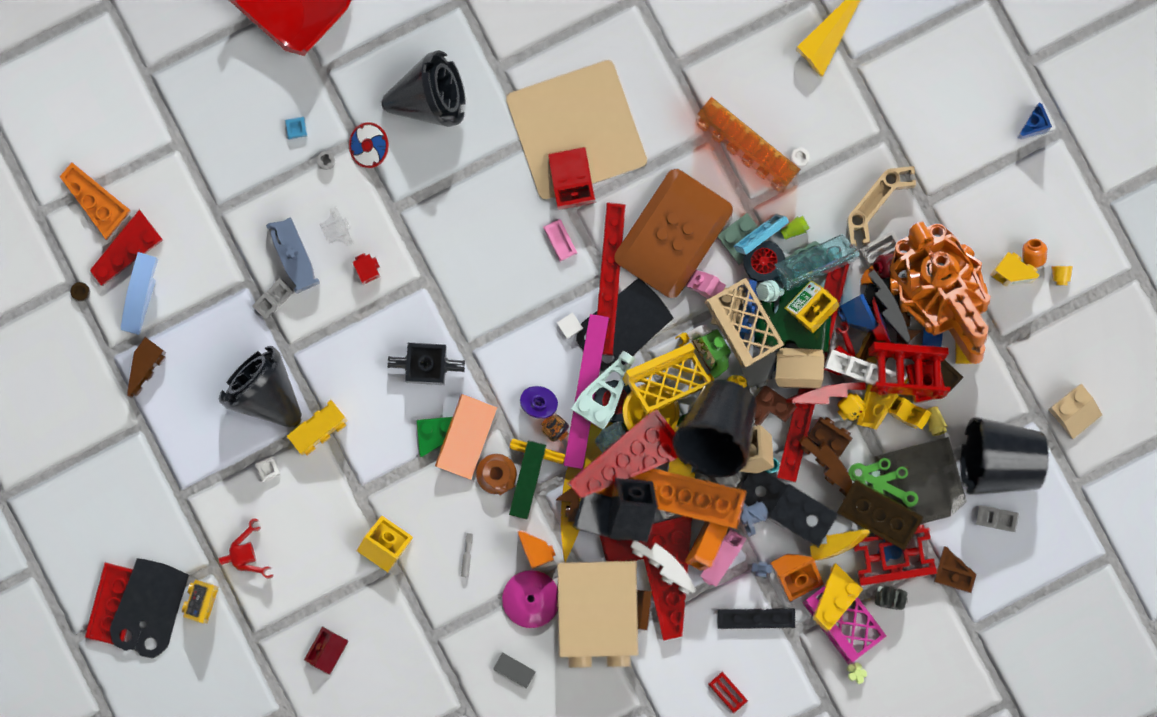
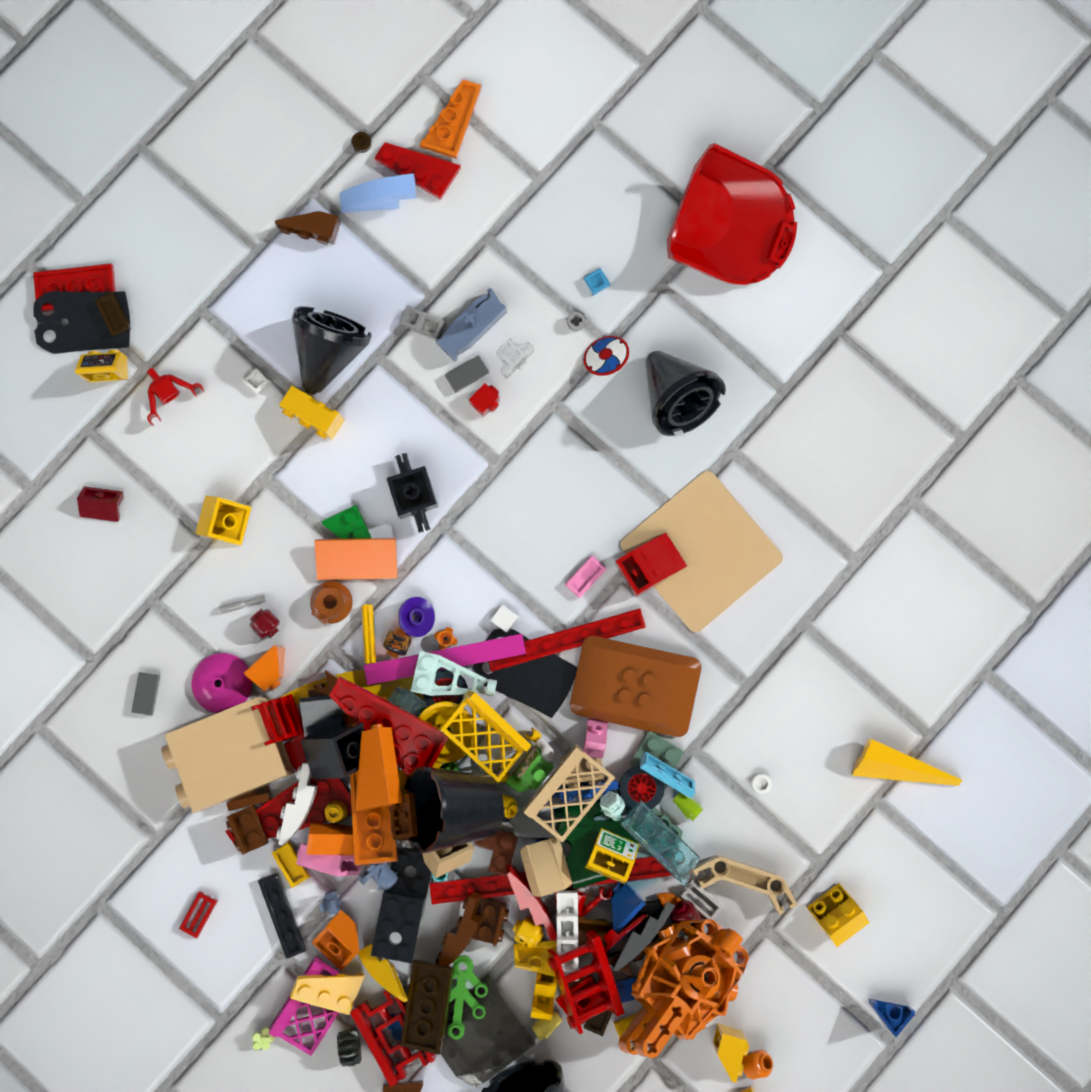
camera: 70 degrees right, 0 degrees up
dark green tile [509,440,547,519] -> none
clear orange brick [696,97,801,193] -> none
none -> dark brown tile [94,292,131,337]
none -> reddish brown bracket [226,805,269,855]
none -> dark red head [249,608,280,639]
none -> red plate [251,694,304,746]
none -> yellow tile [271,841,311,888]
none -> yellow hat [325,800,348,823]
none -> orange slope [356,724,402,811]
none -> reddish brown bracket [389,793,418,841]
none -> orange plate [434,627,457,650]
none -> dark grey tile [445,355,489,393]
none -> yellow slope [807,883,870,947]

